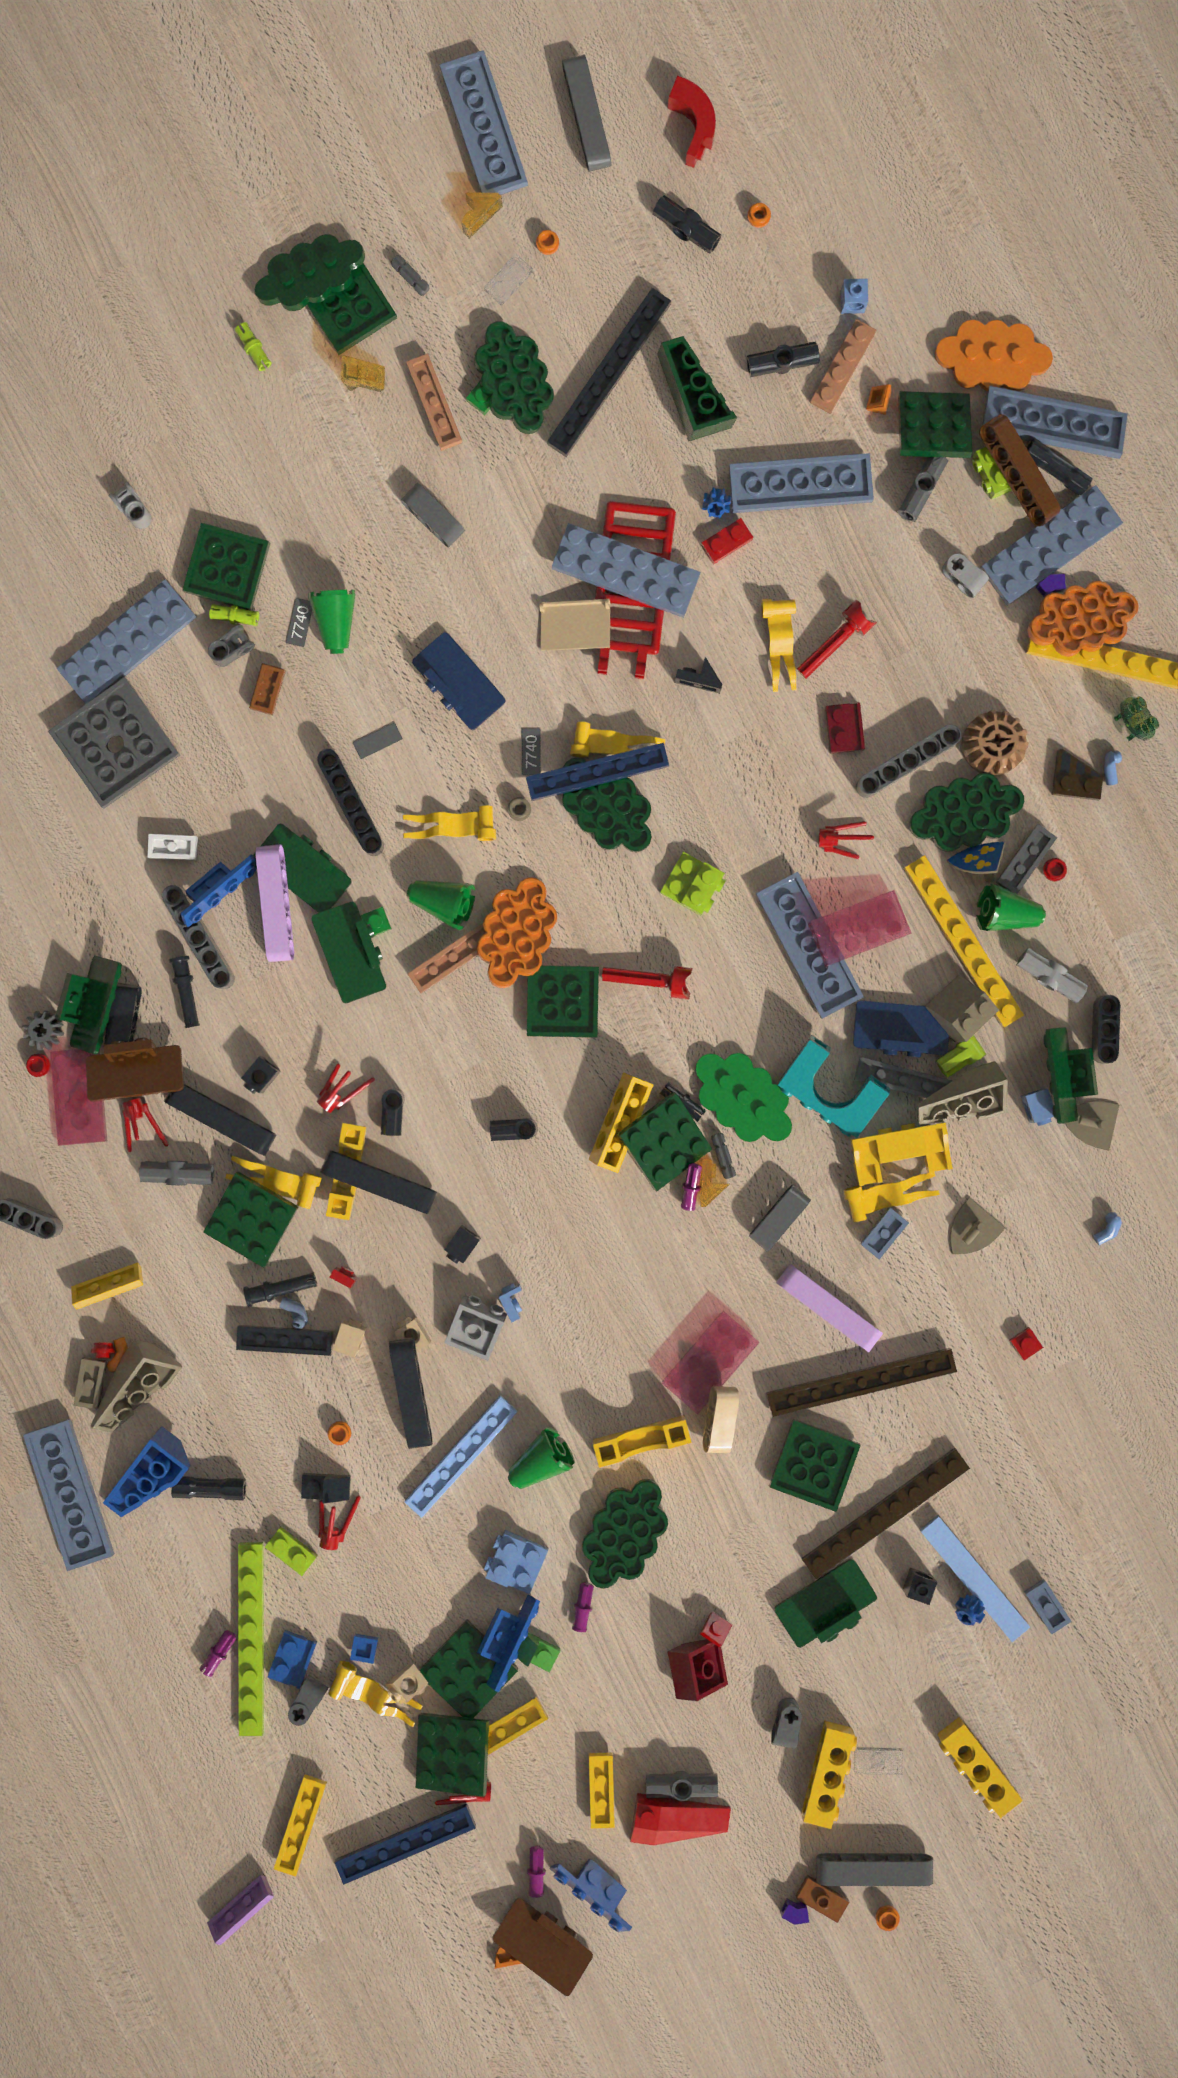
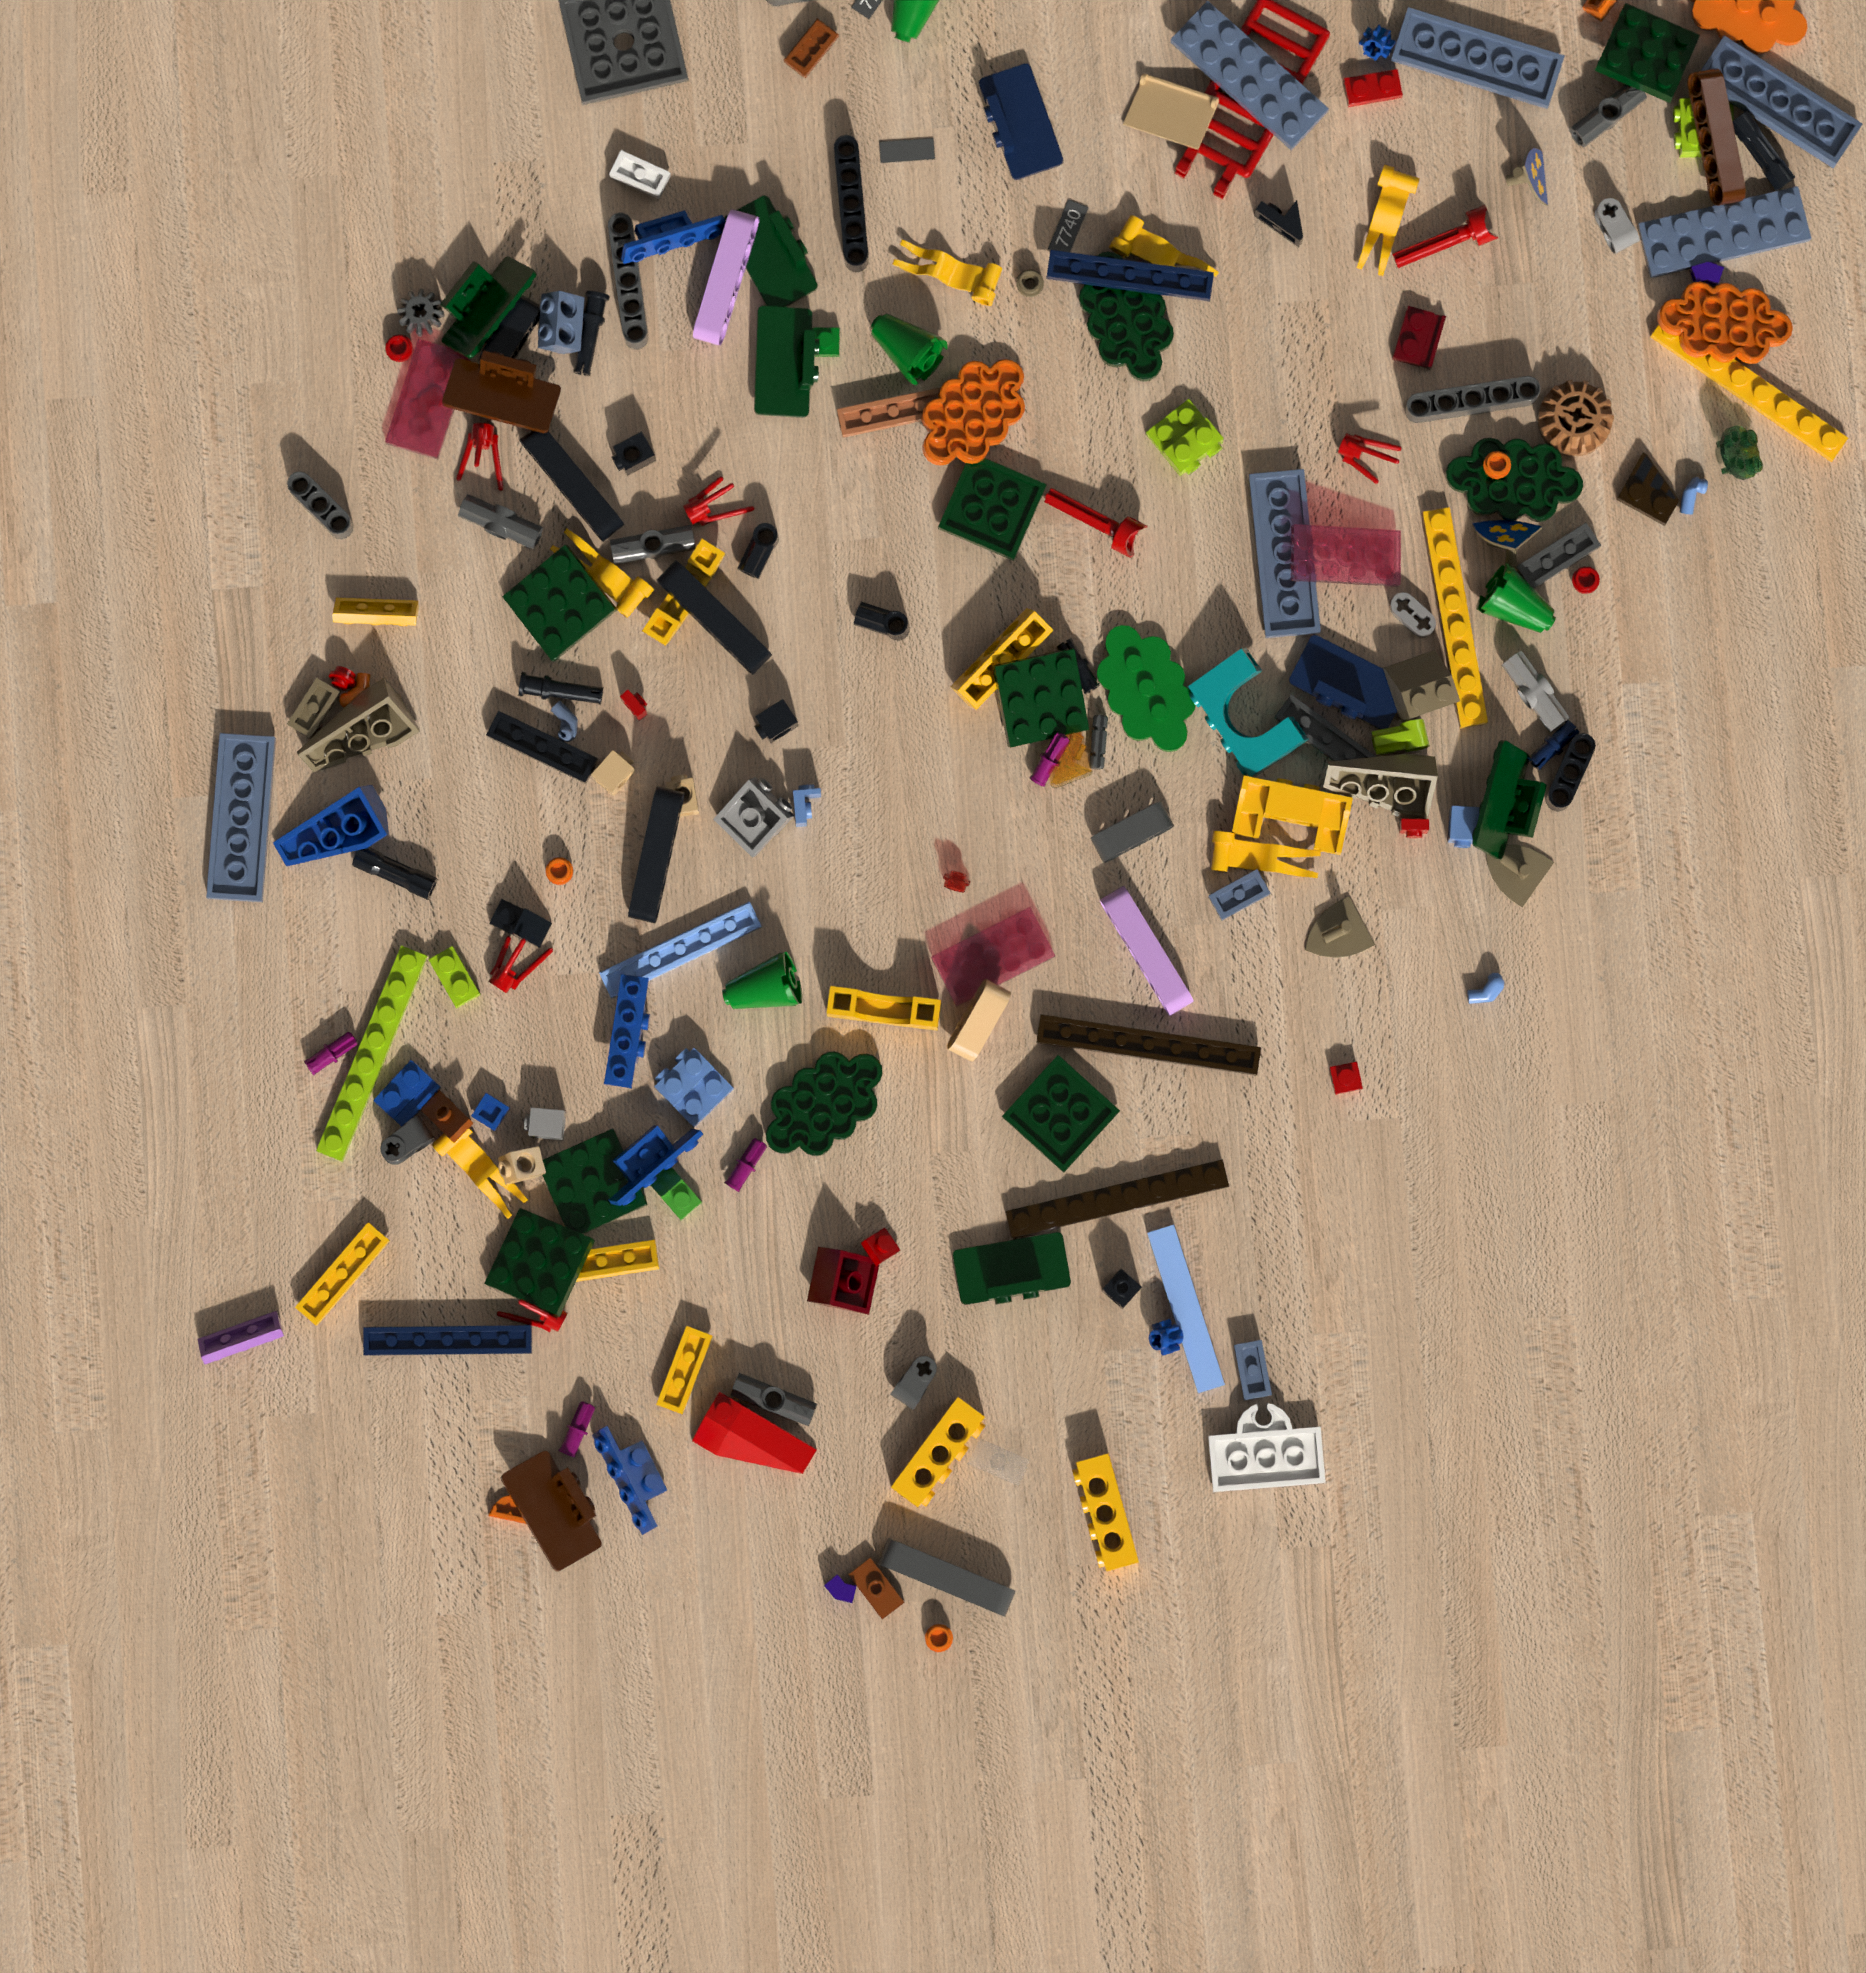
camera: 25 degrees right, 5 degrees down
none -> dark orange plate [420,1090,474,1143]
none -> light grey brick [524,1107,566,1141]
none -> sand blue brick [538,291,584,354]
none -> blue bracket [604,974,650,1089]
none -> dark grey piece [610,525,696,564]
none -> clear red plate [943,871,971,893]
none -> white plate [1208,1403,1326,1492]
none -> light grey beam [1390,592,1436,638]
none -> red plate [1399,819,1429,838]
none -> orange plate [1483,451,1511,479]
none -> shield [1506,148,1548,206]
none -> dark blue pin [1527,720,1580,771]

